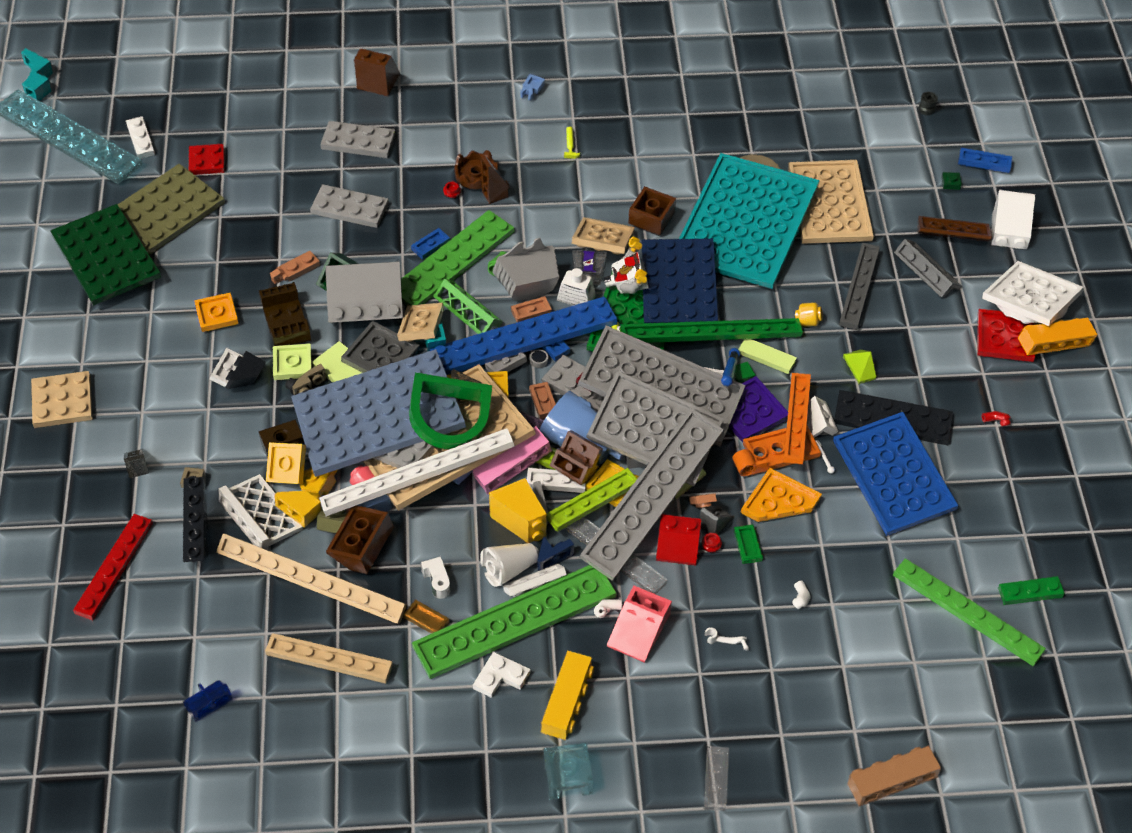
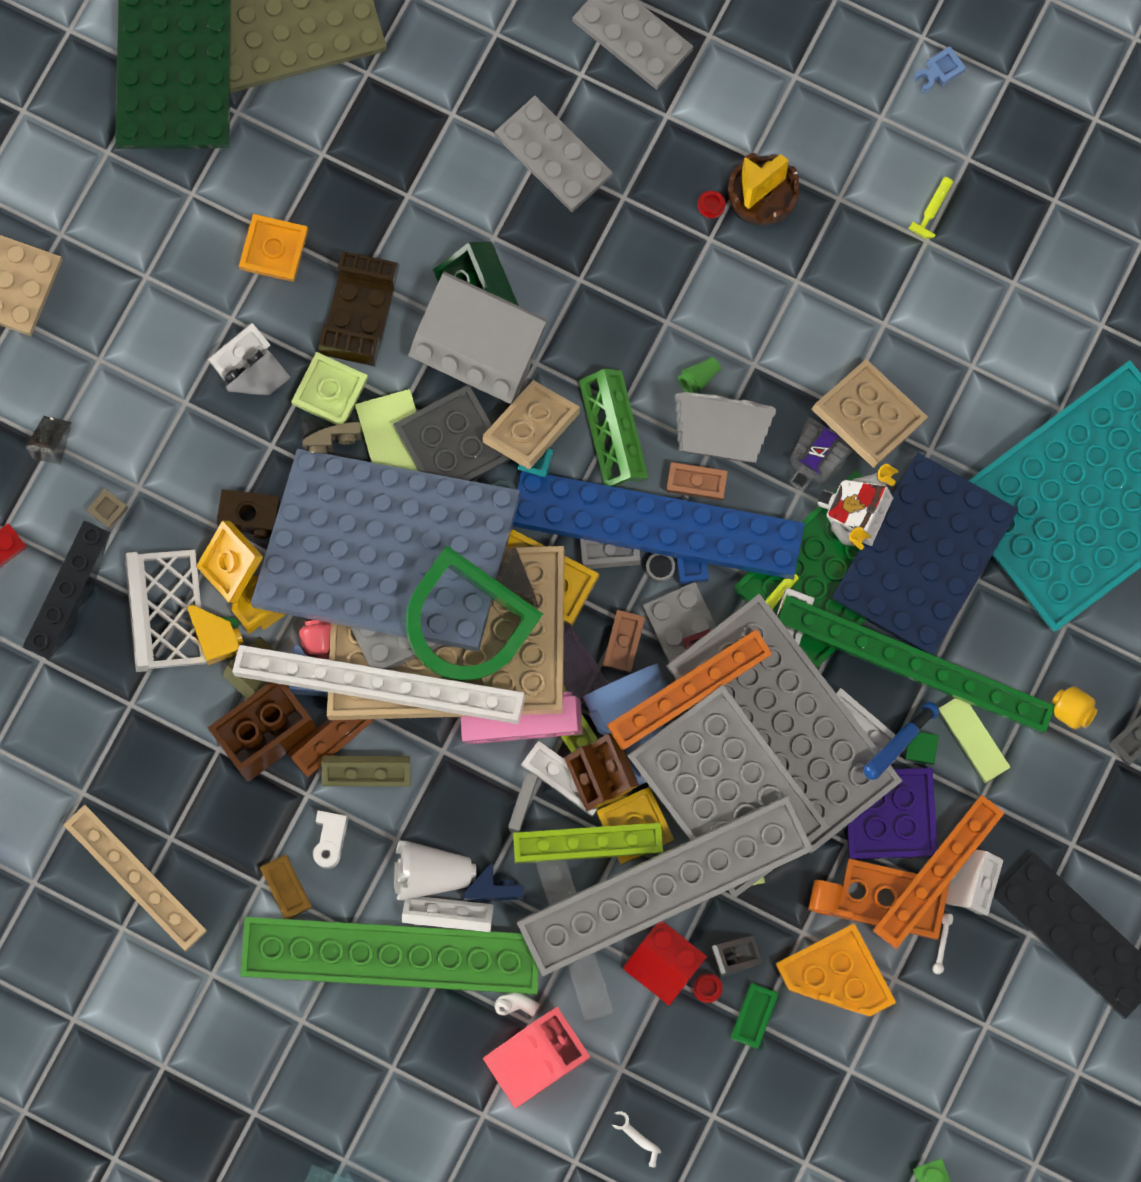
camera: 30 degrees right, 25 degrees up
tan plate [216,533,407,624] -> none
nougat hinge [270,251,320,284] -> none
bright green plate [401,210,514,306] -> none
blue plate [411,228,450,260] -> none
white plate [473,652,530,698] -> none
reddish brown slope [481,155,510,204] -> none
yellow slope [489,478,546,543] -> none
yellow brick [541,651,594,740] -> none
white torso [557,268,595,306] -> none
reddish brown brick [628,186,676,235] -> none
nougat plate [689,493,717,508] -> none
white arm [793,581,811,609] -> none
blue plate [833,412,958,536] -> none
lime slope [843,350,876,384] -> none
none -> dark orange plate [287,719,374,778]
none -> olive plate [321,756,411,786]
none -> orange plate [606,629,772,750]
none -> yellow slope [742,154,789,209]

